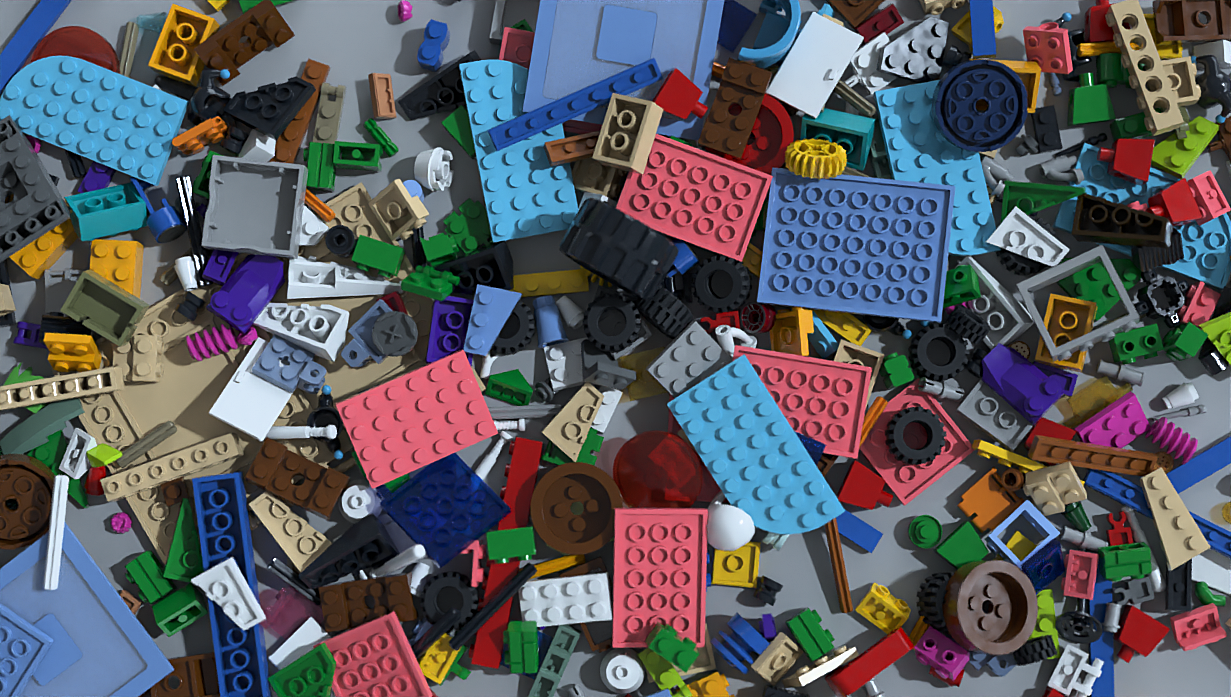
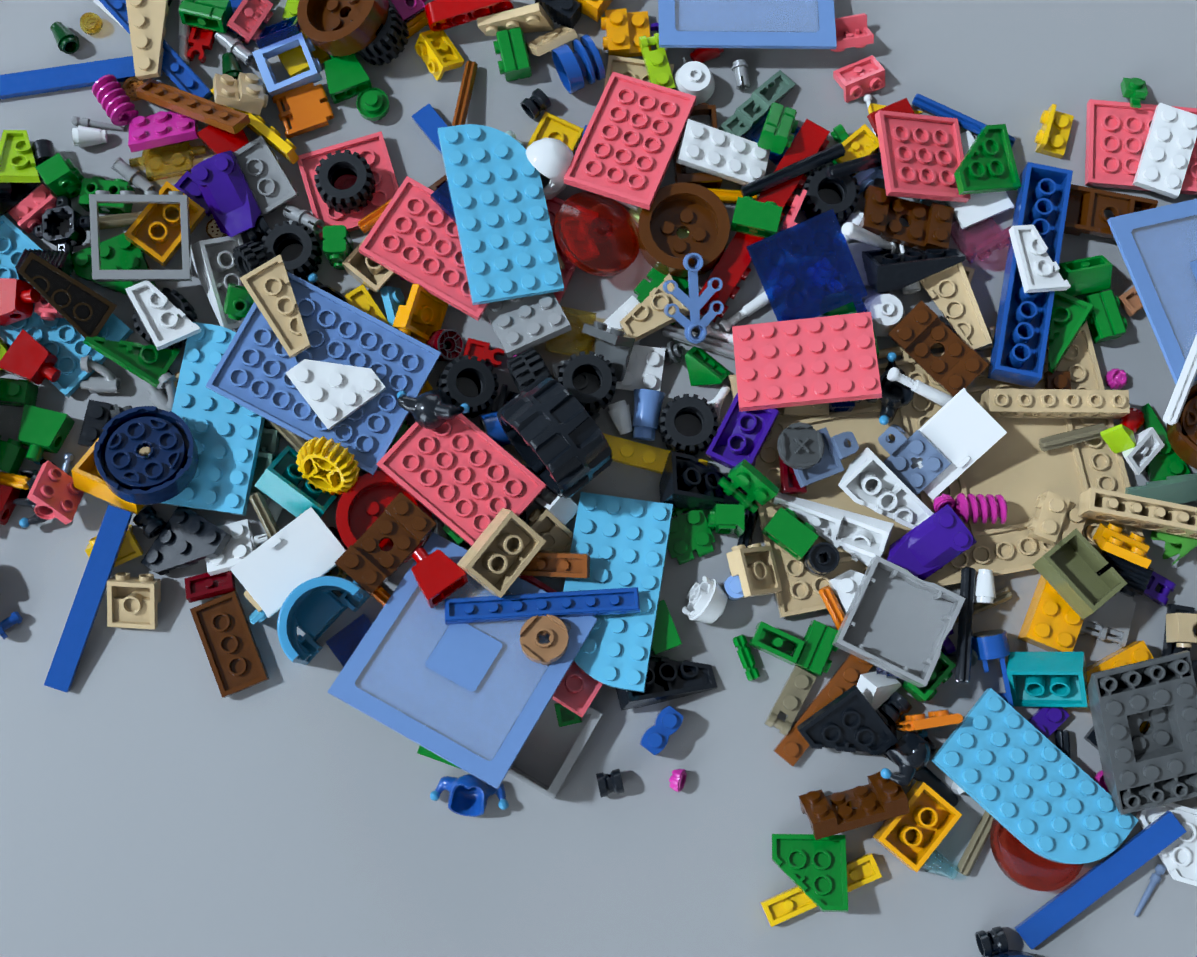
camera: 165 degrees left, 5 degrees down
black wheel [175,290,206,321] -> none
dark purple plate [202,250,239,286] -> none
black axle [267,558,321,605] -> none
nougat plate [368,73,396,119] -> none
medium blue wing [463,284,523,356] -> none
green brick [645,622,699,673] -> none
white plant [715,325,757,359] -> none
dark purple plate [759,613,777,642] -> none
red torso [836,460,893,510] -> none
dark orange cone [1001,468,1026,491] -> none
black piece [1056,133,1108,157] -> none
none -> tan wing [240,254,311,358]
none -> white plate [286,359,386,430]
none -> black piece [397,389,470,429]
none -> medium nougat plate [520,614,569,665]
none -> medium blue plant [663,253,724,344]

